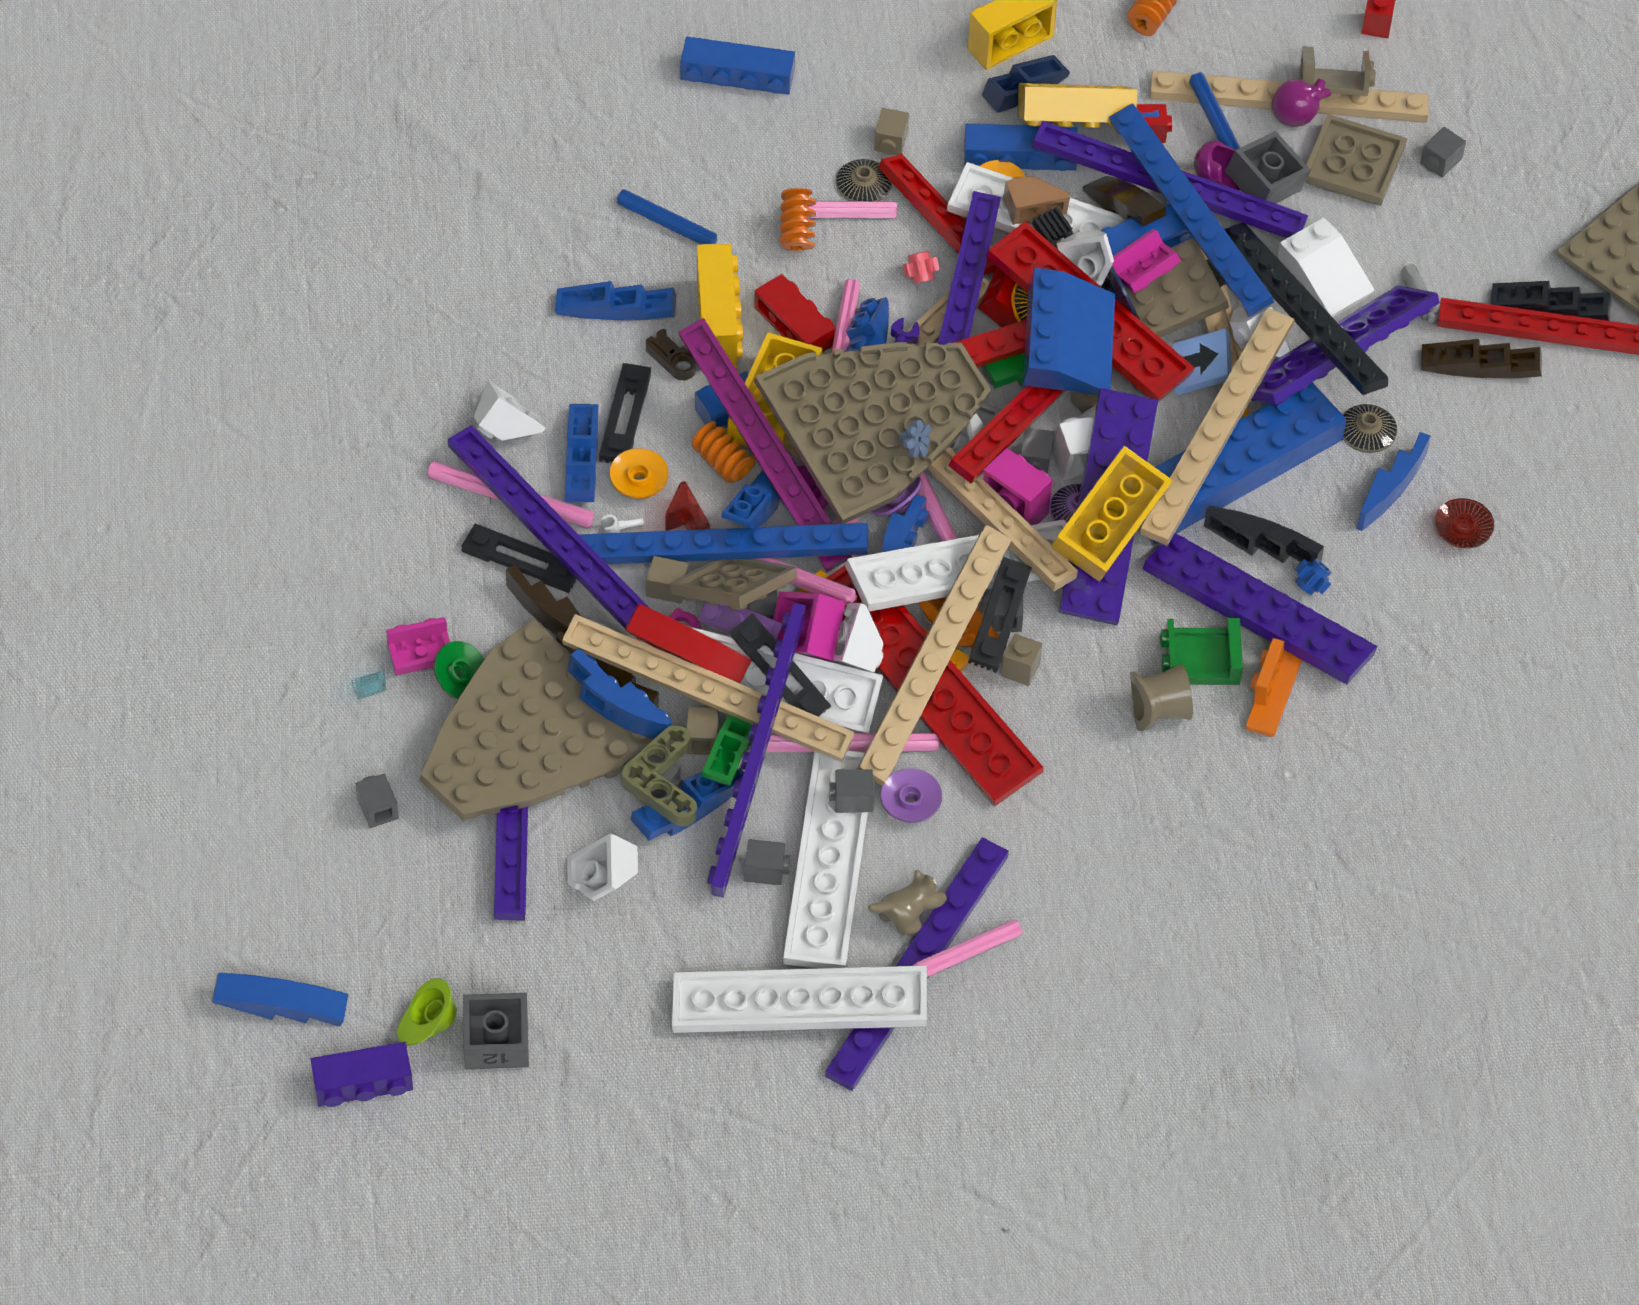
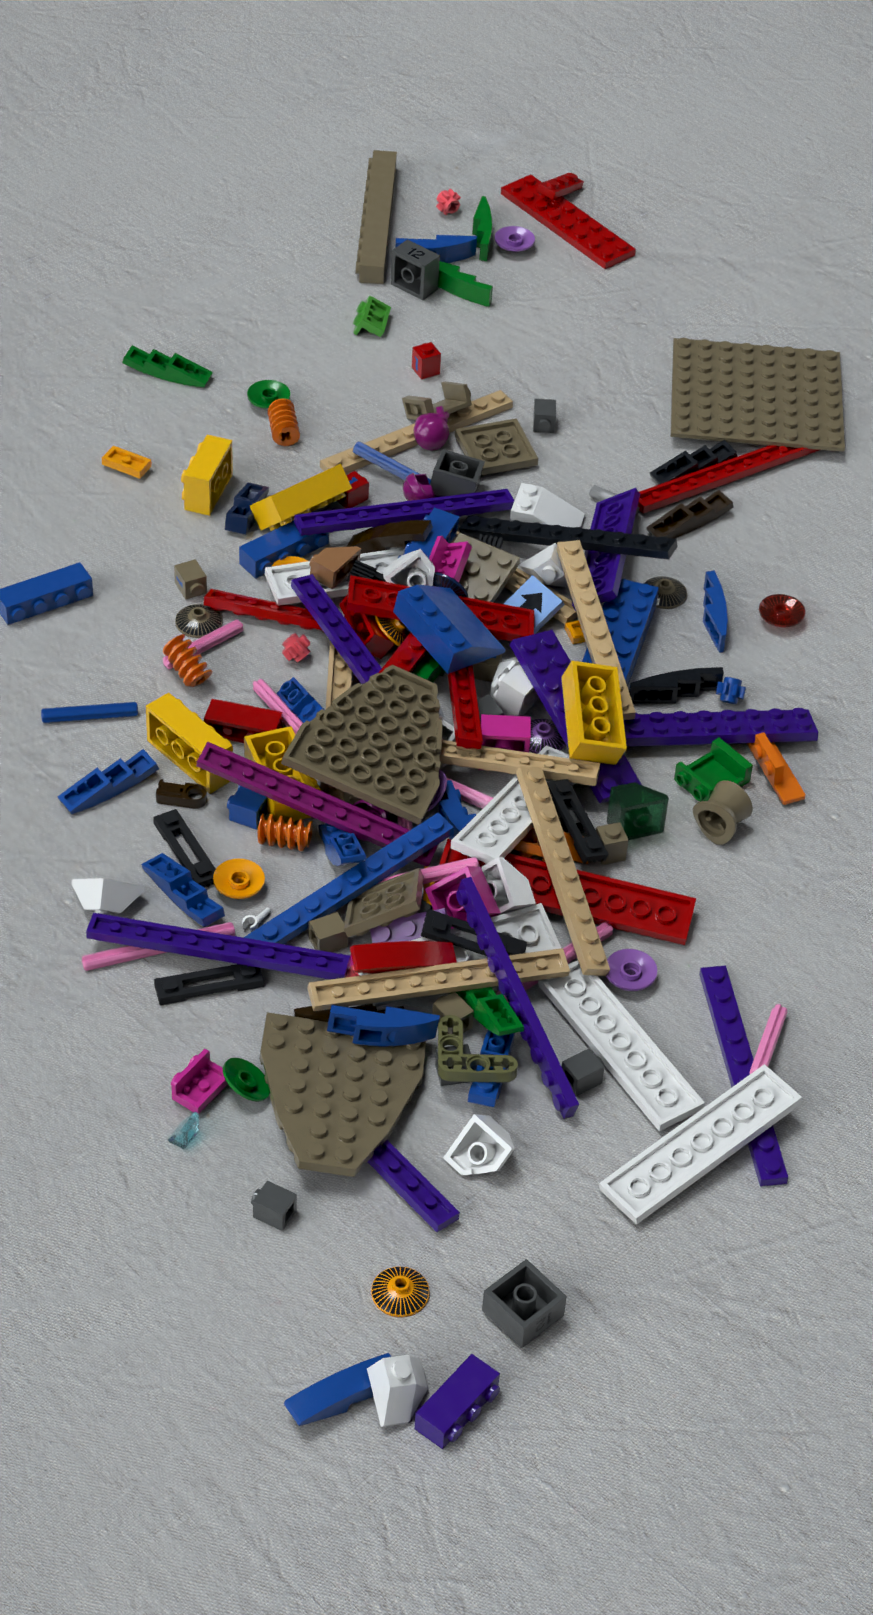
camera: 40 degrees left, 10 degrees down
lime piece [397,978,457,1046] -> none
dark brown slope [506,564,582,635] -> none
clear red slope [665,481,710,531] -> none
dark grey brick [829,769,874,813] -> none
dark tan animal [868,870,947,935] -> none
dark purple bar [890,318,920,344] -> none
sand blue plant [899,420,931,458] -> none
blue plate [1109,103,1274,317] -> none
none -> white slope [367,1355,428,1427]
none -> dish [371,1266,429,1317]
none -> clear green slope [607,782,669,840]

